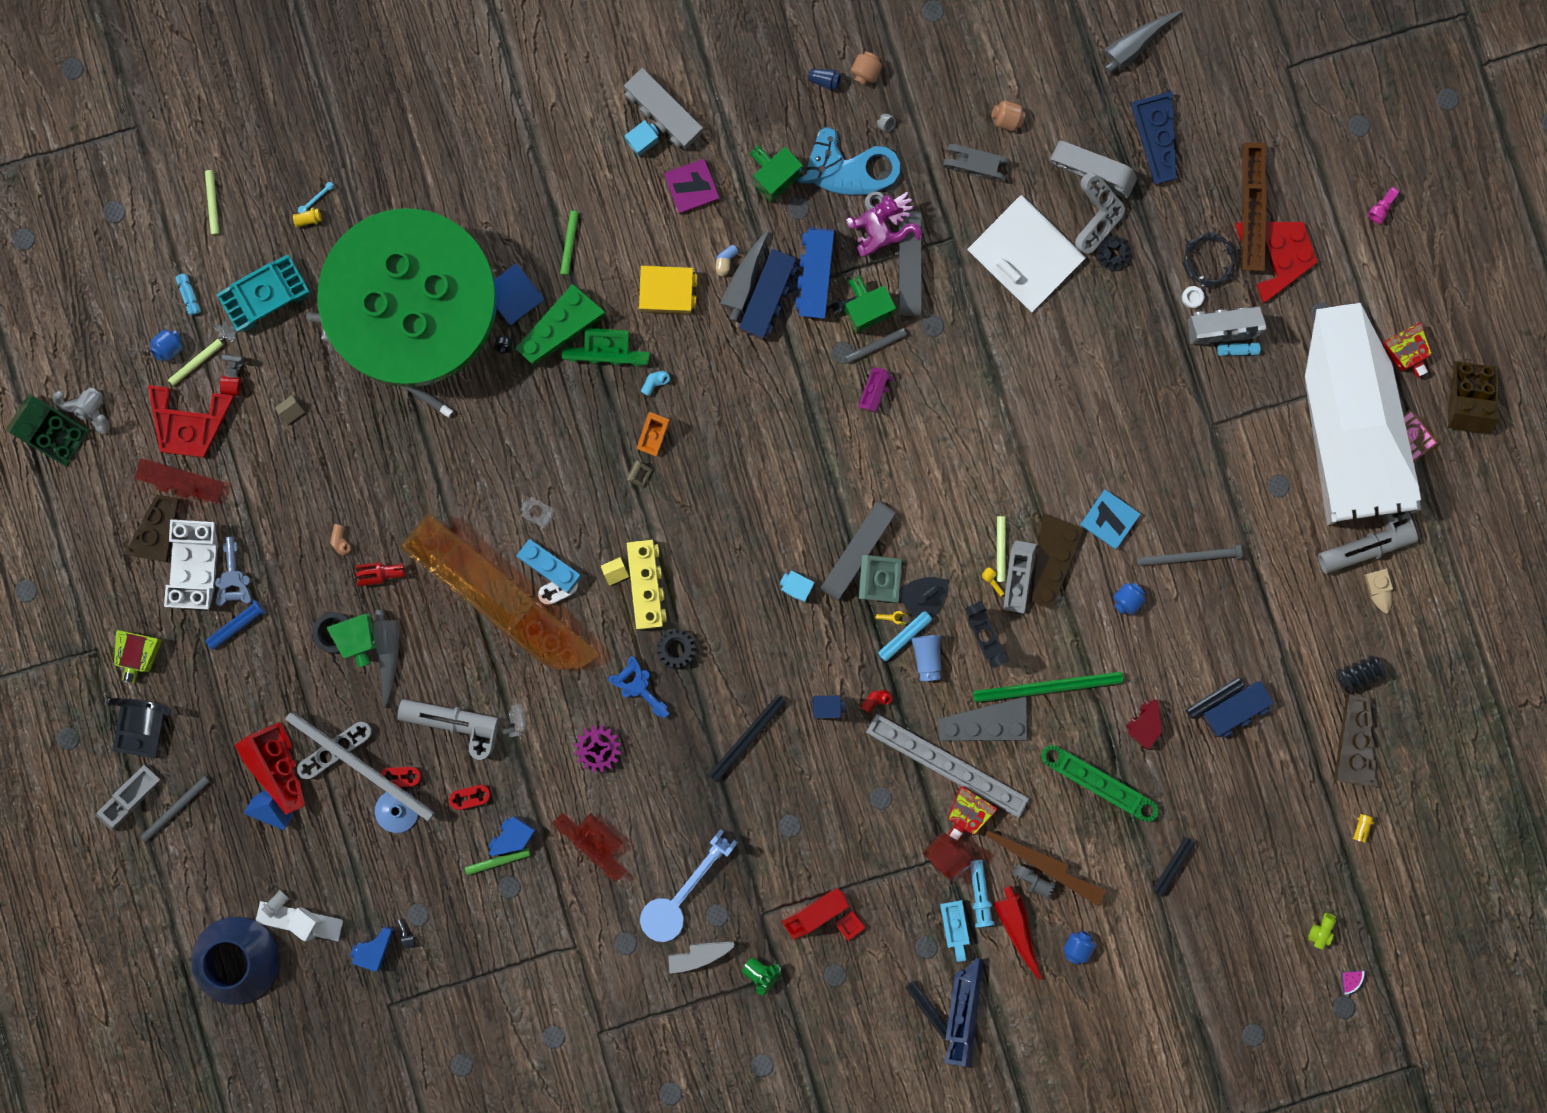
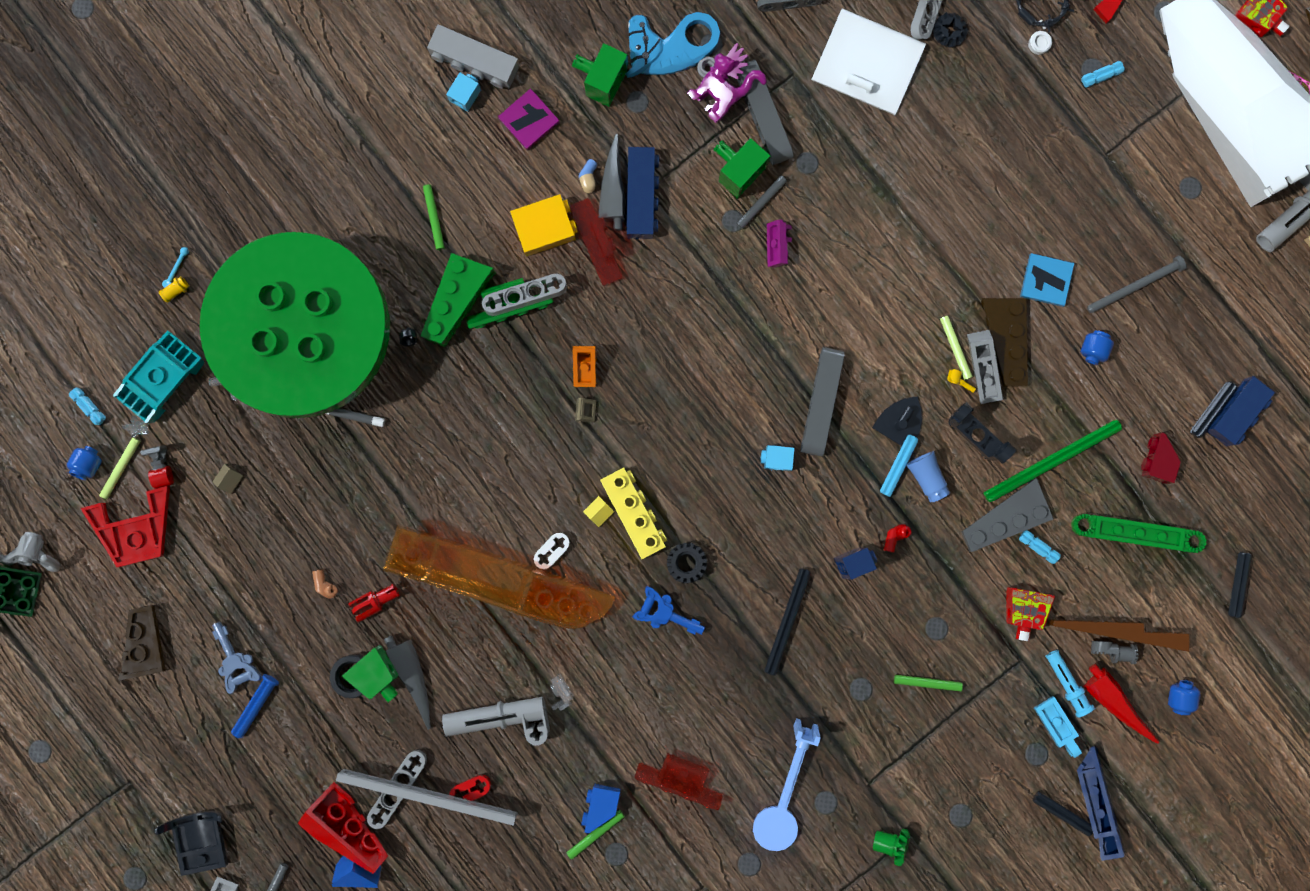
camera: 20 degrees left, 0 degrees up
torso [114,630,162,683] -> none
clear red bracket [134,459,224,503] -> none
white slope [164,520,218,609] -> none
yellowish green bar [205,170,219,235] -> none
medium blue dish [375,790,418,833] -> none
red beam [449,785,491,810] -> none
blue slope [495,263,544,325] -> none
dark azure plate [516,539,581,594] -> none
clear brick [520,497,556,530] -> none
magenta gear [574,725,621,772] -> none
medium azure arm [641,371,670,396] -> none
light grey slope [668,941,734,974] -> none
red slope [781,888,849,940] -> none
blue wedge [795,227,834,318] -> none
black hand [827,296,857,317] -> none
red tile [835,910,865,941] -> none
sand green plate [859,555,902,602] -> none
light grey tile [866,714,1029,818] -> none
yellow hand [876,611,908,626] -> none
clear red brick [922,833,972,884] -> none
light grey wedge [1188,307,1266,345] -> none
none -> light grey beam [482,274,567,316]
none -> clear red bracket [569,198,622,286]
none -> bright green bar [894,675,962,691]
none -> medium azure axle [1019,530,1061,564]

